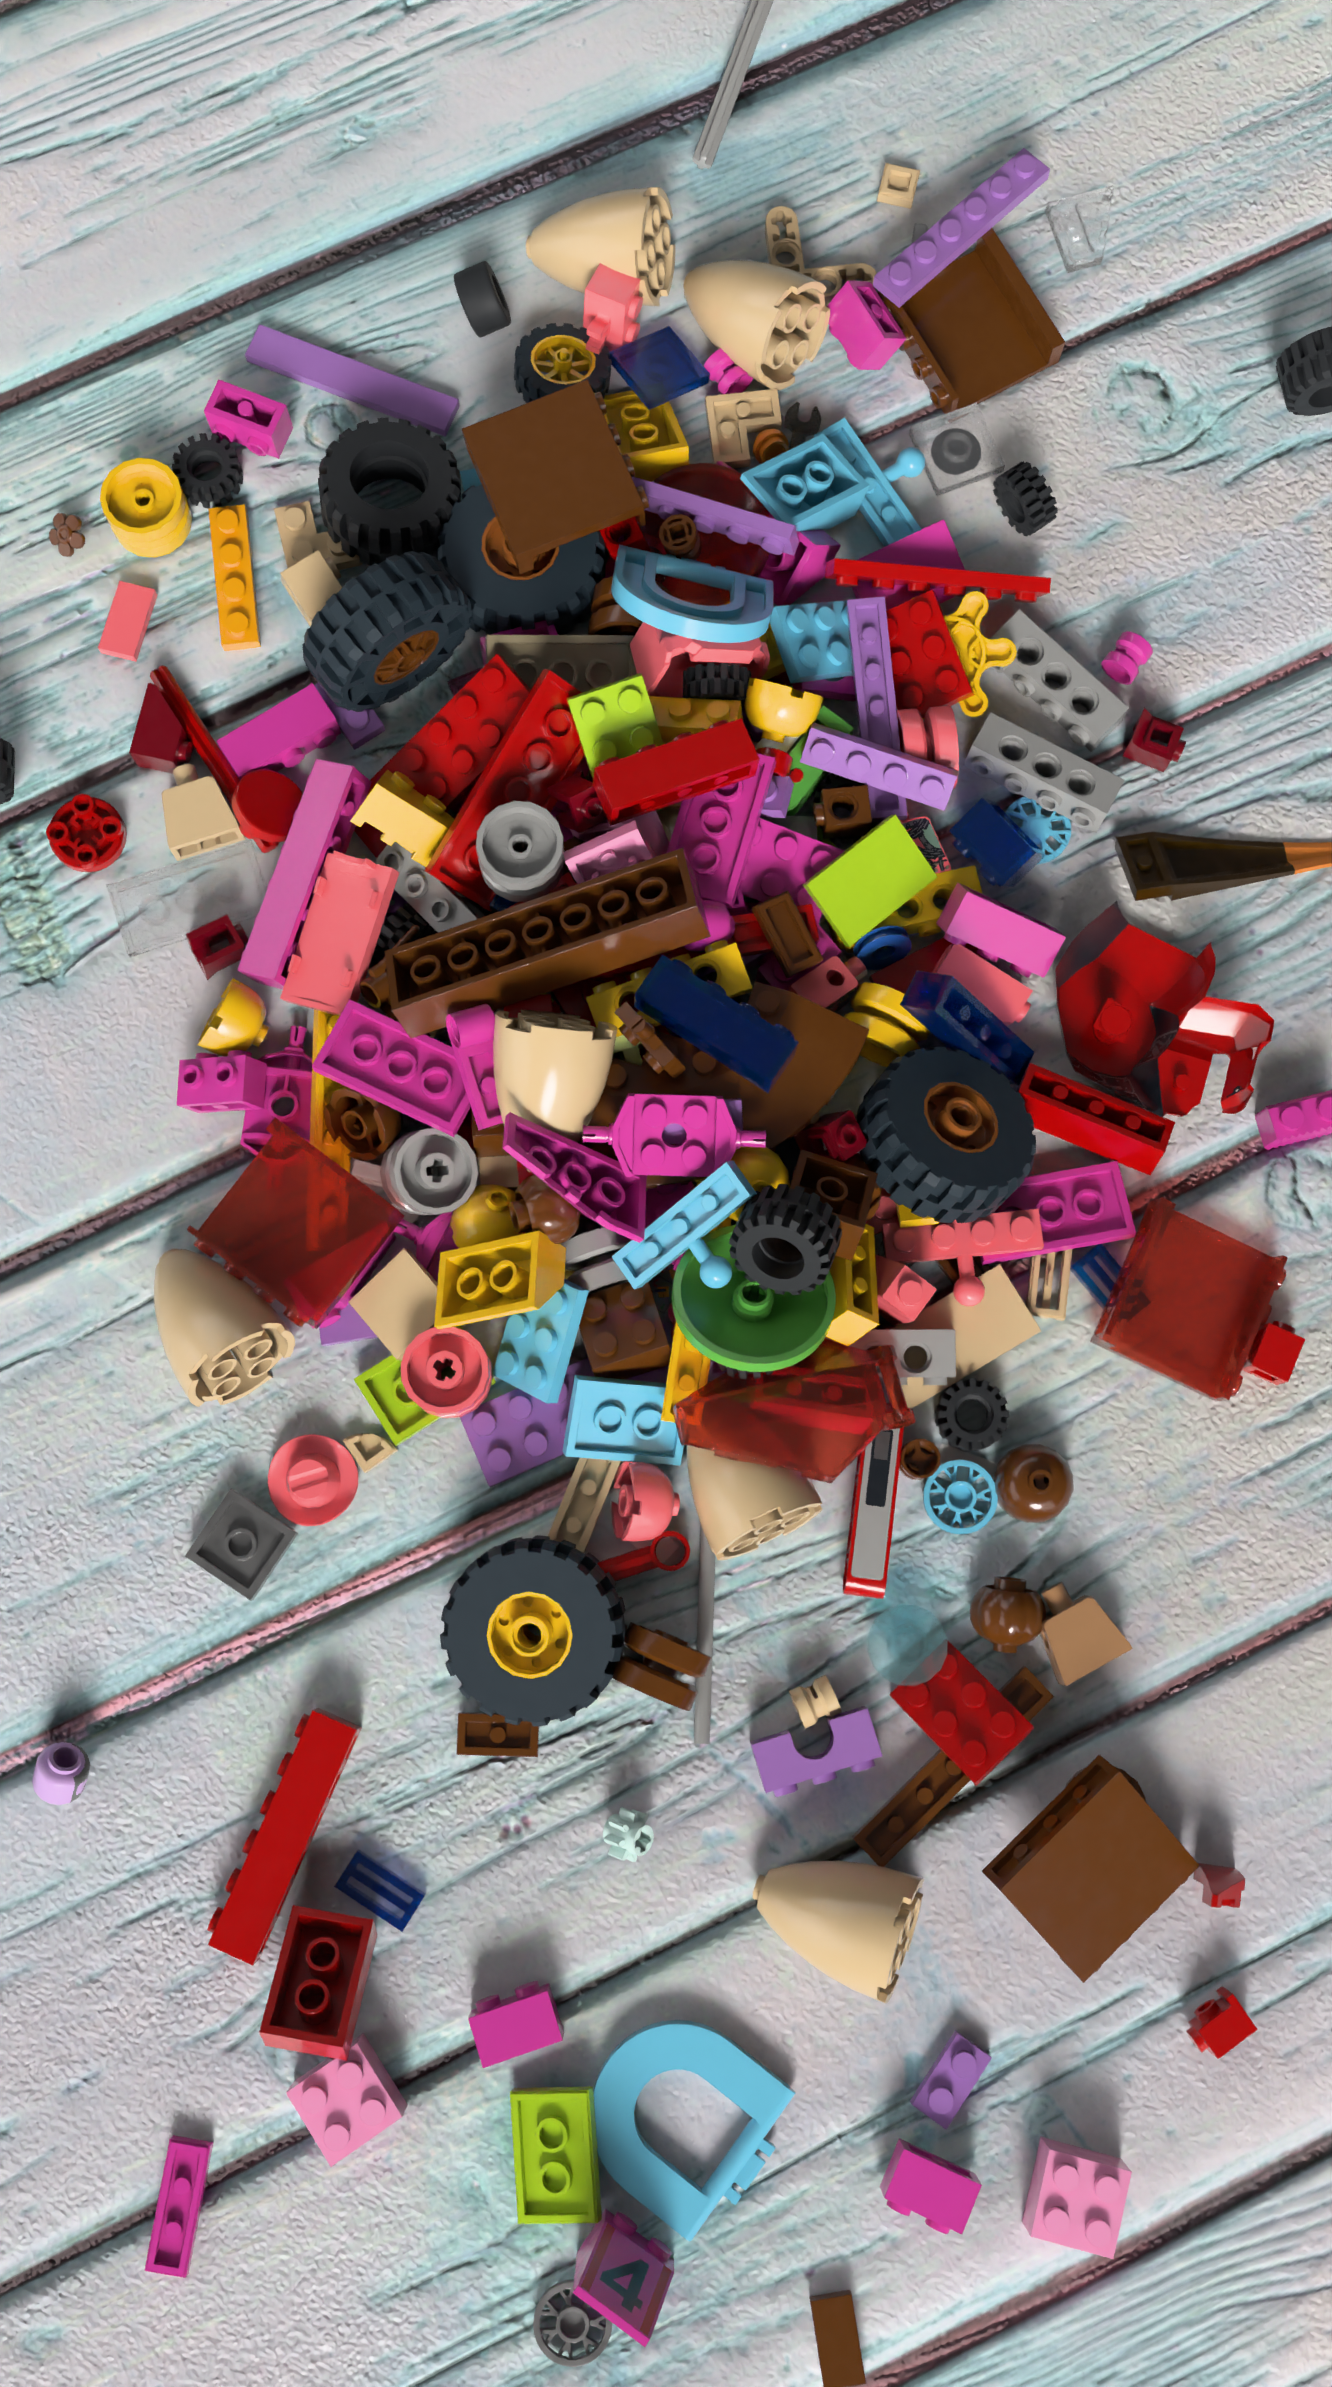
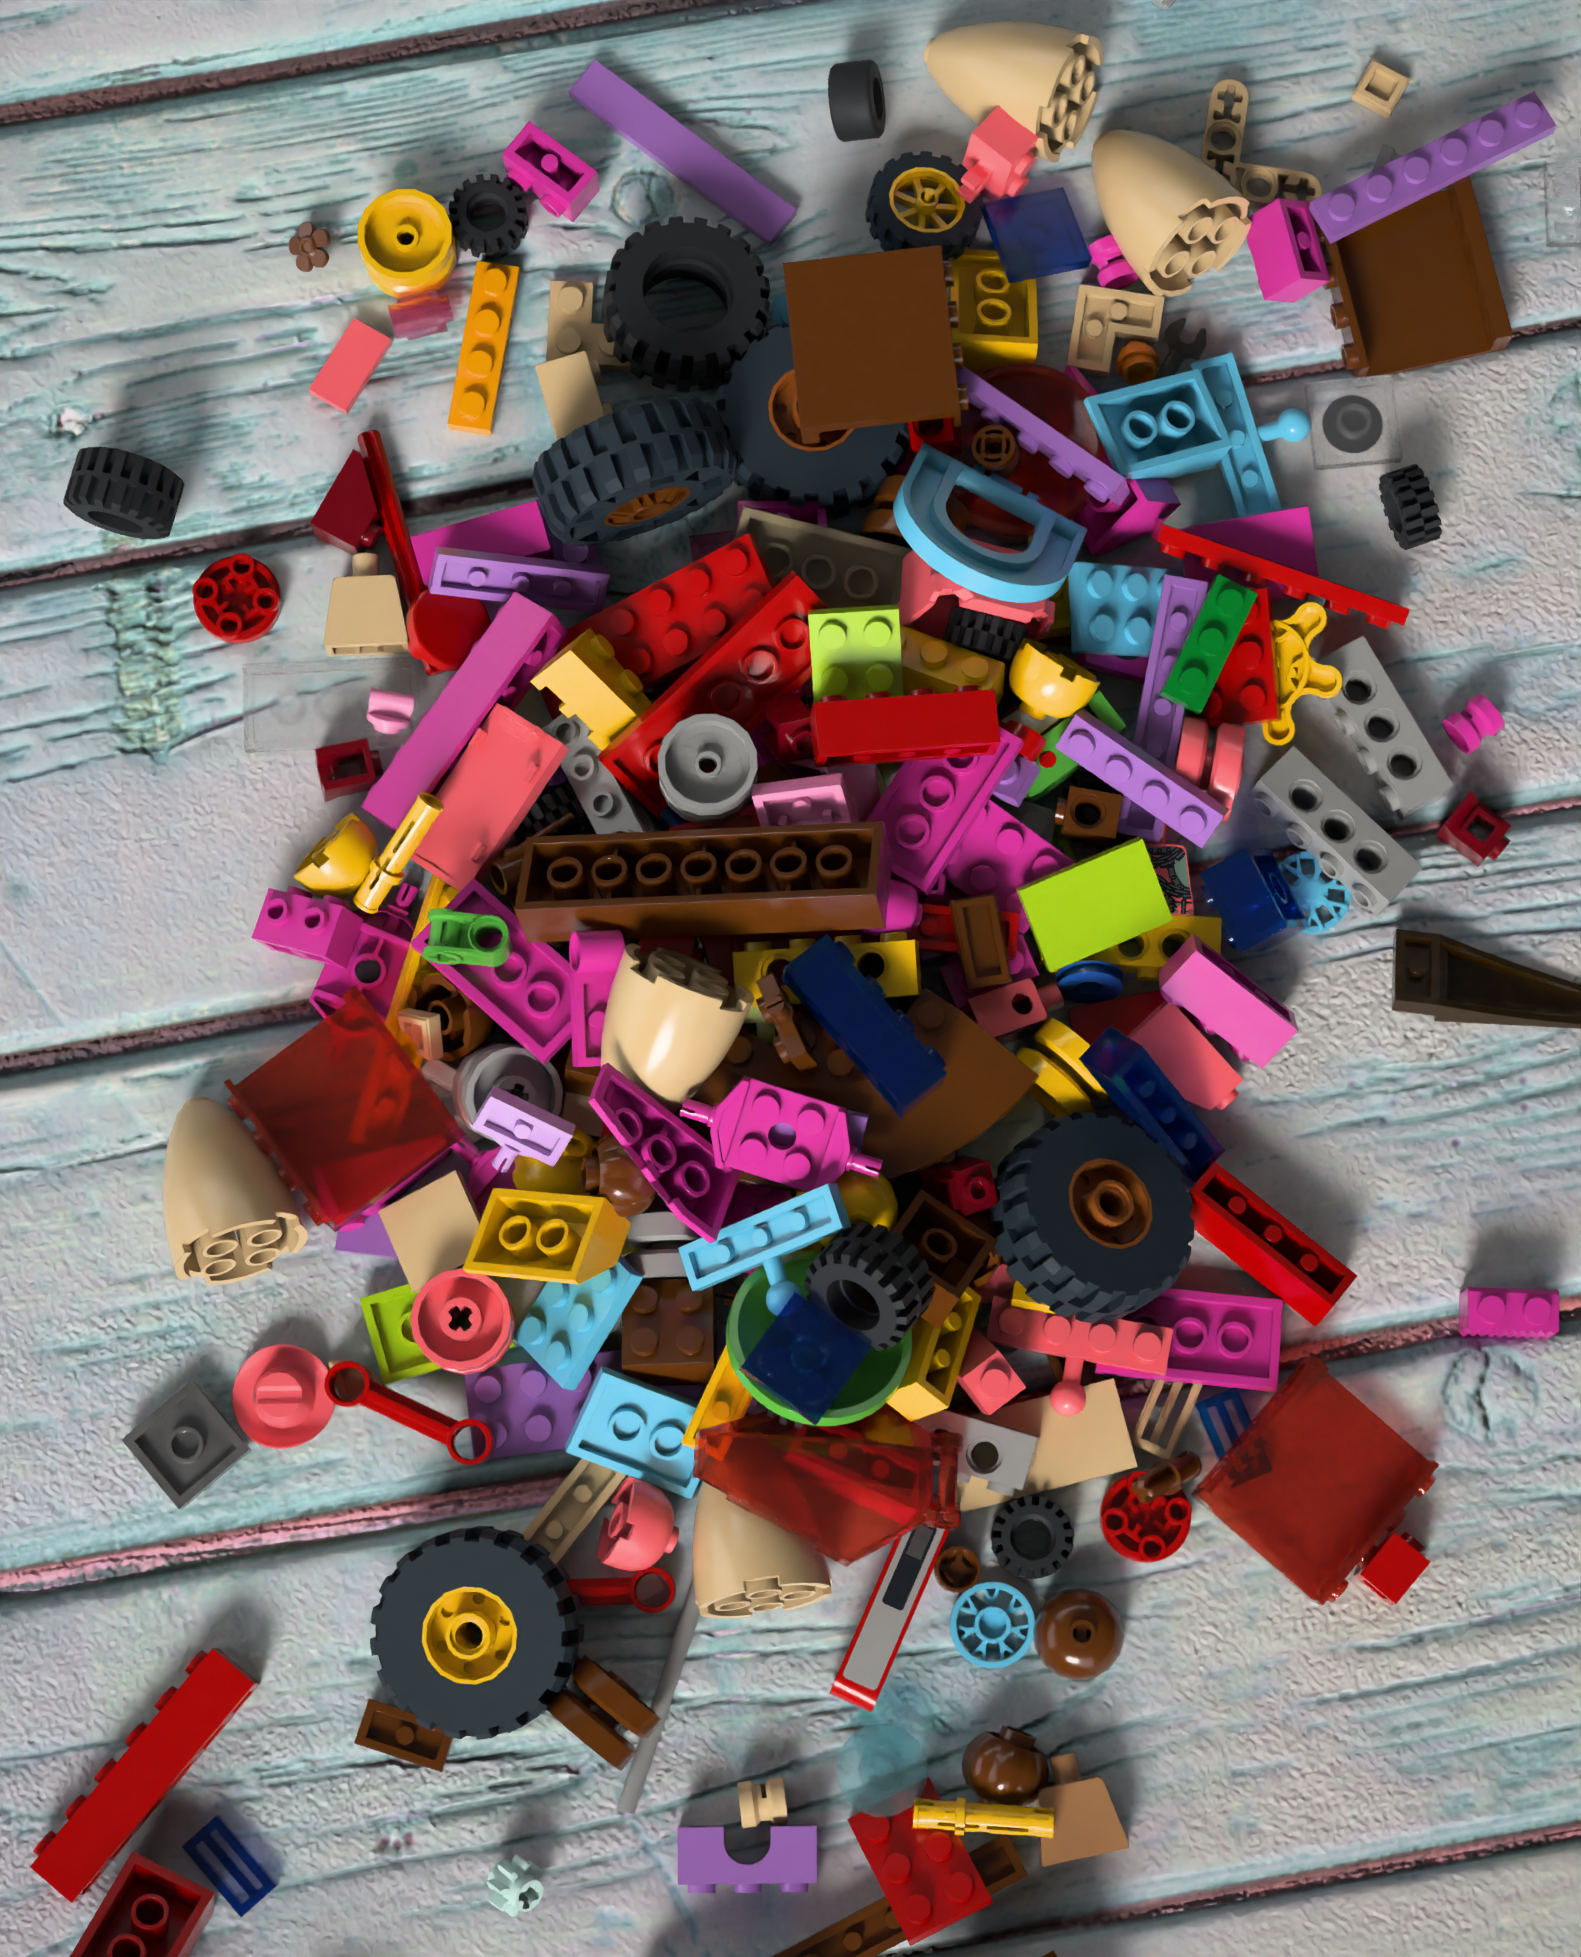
camera: 20 degrees right, 0 degrees up
red piece [1055,901,1275,1117] -> none
none -> red piece [324,1361,496,1466]
none -> yellow pin [352,792,444,914]
none -> bright pink plate [366,688,415,734]
none -> clear pink brick [388,289,454,341]
none -> tile [397,1008,444,1061]
none -> bright green piece [422,908,513,967]
none -> medium lavender plate [428,546,610,613]
none -> lavender plate [472,1086,576,1172]
none -> clear blue plate [739,1292,871,1425]
none -> yellow pin [913,1797,1055,1838]
none -> red tile [1099,1471,1192,1563]
none -> reddish brown axle [1131,1450,1202,1503]
none -> green plate [1158,574,1258,715]

